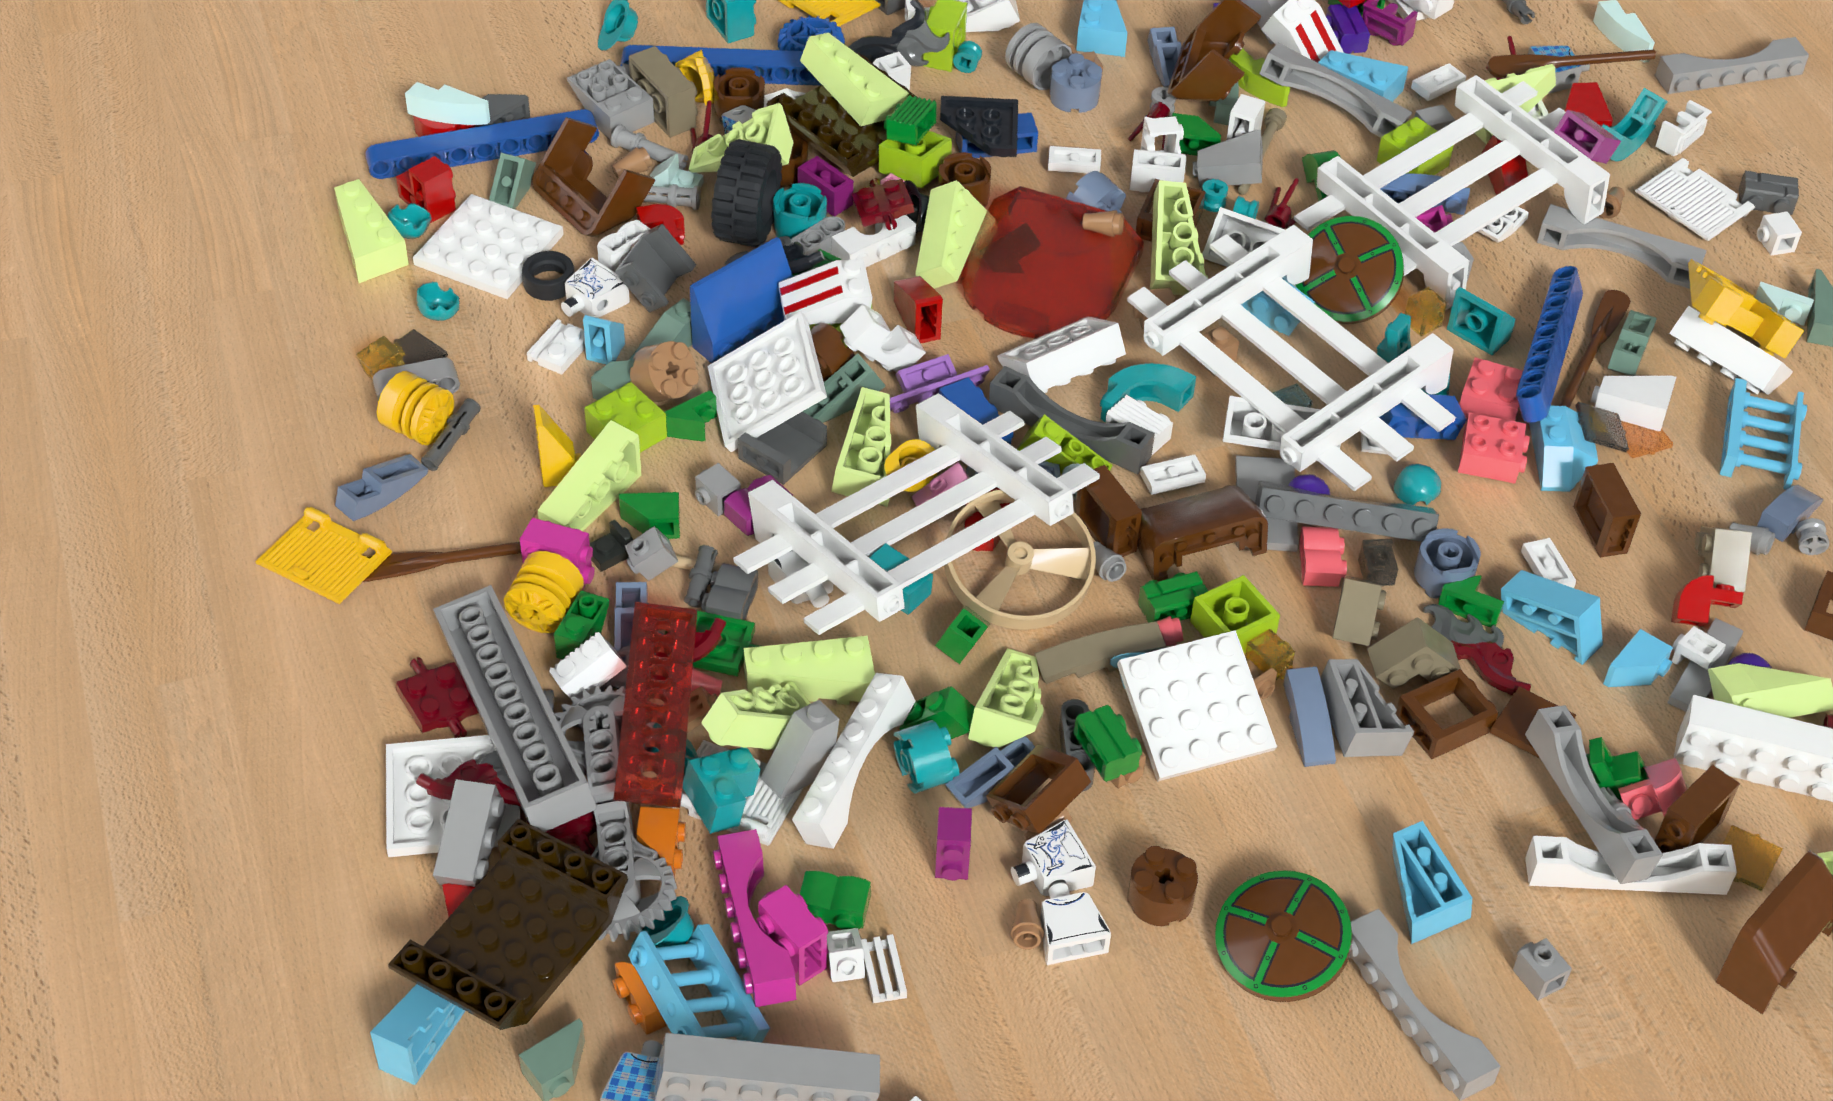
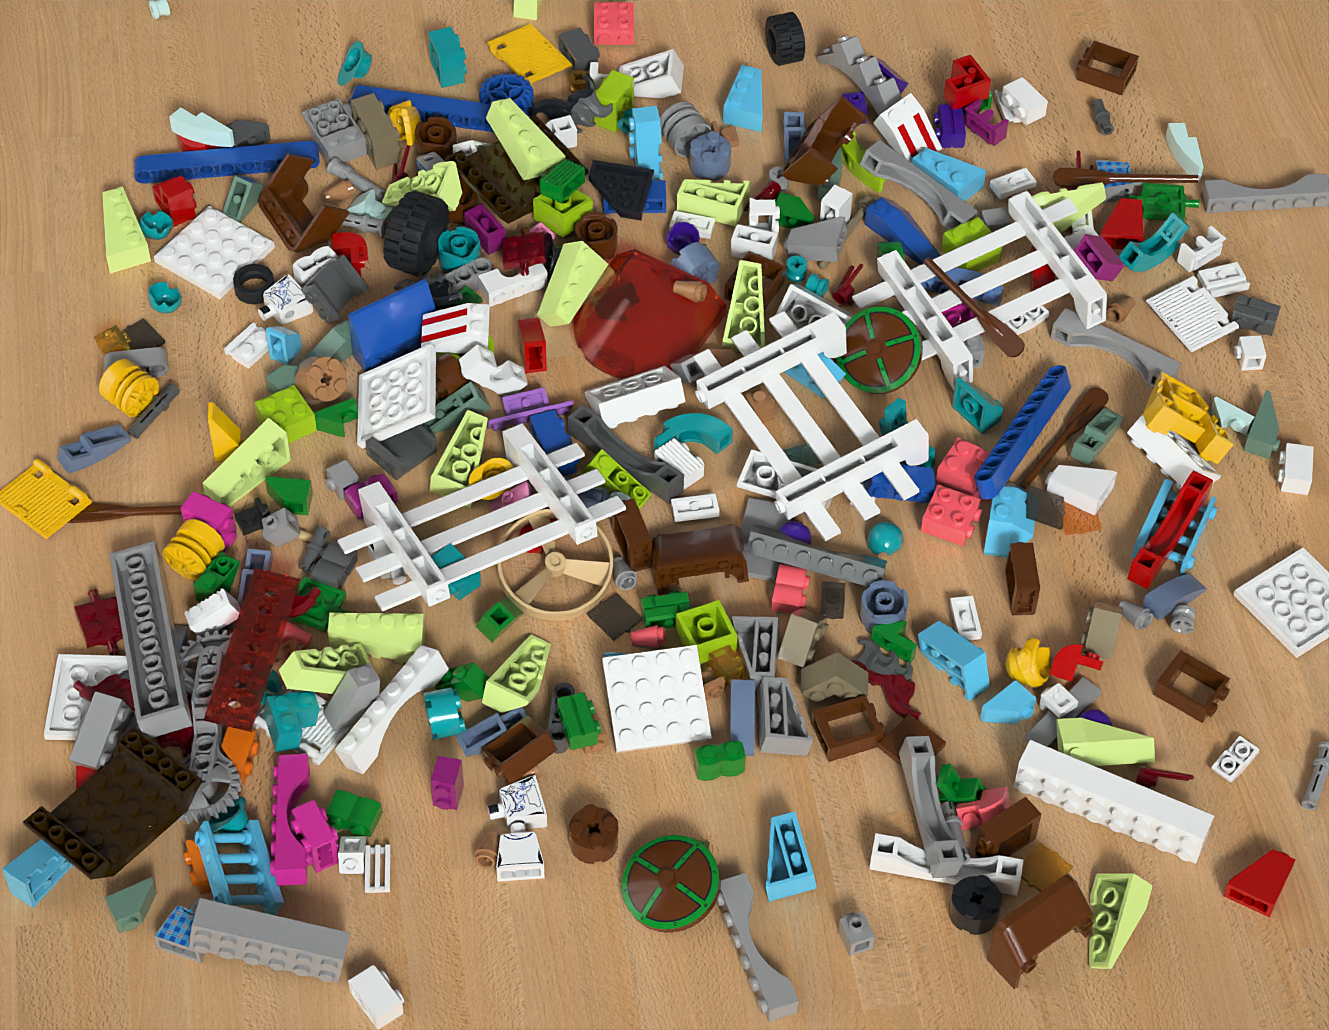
camera: 10 degrees right, 5 degrees up
dark tan slope [1035,622,1167,684] -> none
clear yellow brick [1404,287,1447,337] -> none
none -> pearl gold wheel [569,70,587,93]
none -> clear smoke piece [587,593,643,641]
none -> medium azure wedge [628,106,663,180]
none -> dark purple hair [666,222,700,255]
none -> light grey brick [670,354,705,384]
none -> yellowish green wedge [677,179,750,227]
none -> green brick [694,741,746,781]
none -> light grey wedge [731,616,779,691]
none -> blue wedge [865,197,941,265]
none -> reddish brown piece [924,257,1025,358]
none -> black brick [949,875,1002,935]
none -> yellow helmet [1005,637,1051,688]
none -> red arch [1127,470,1213,589]
none -> green plate [1128,183,1200,221]
none -> white plate [1197,262,1250,298]

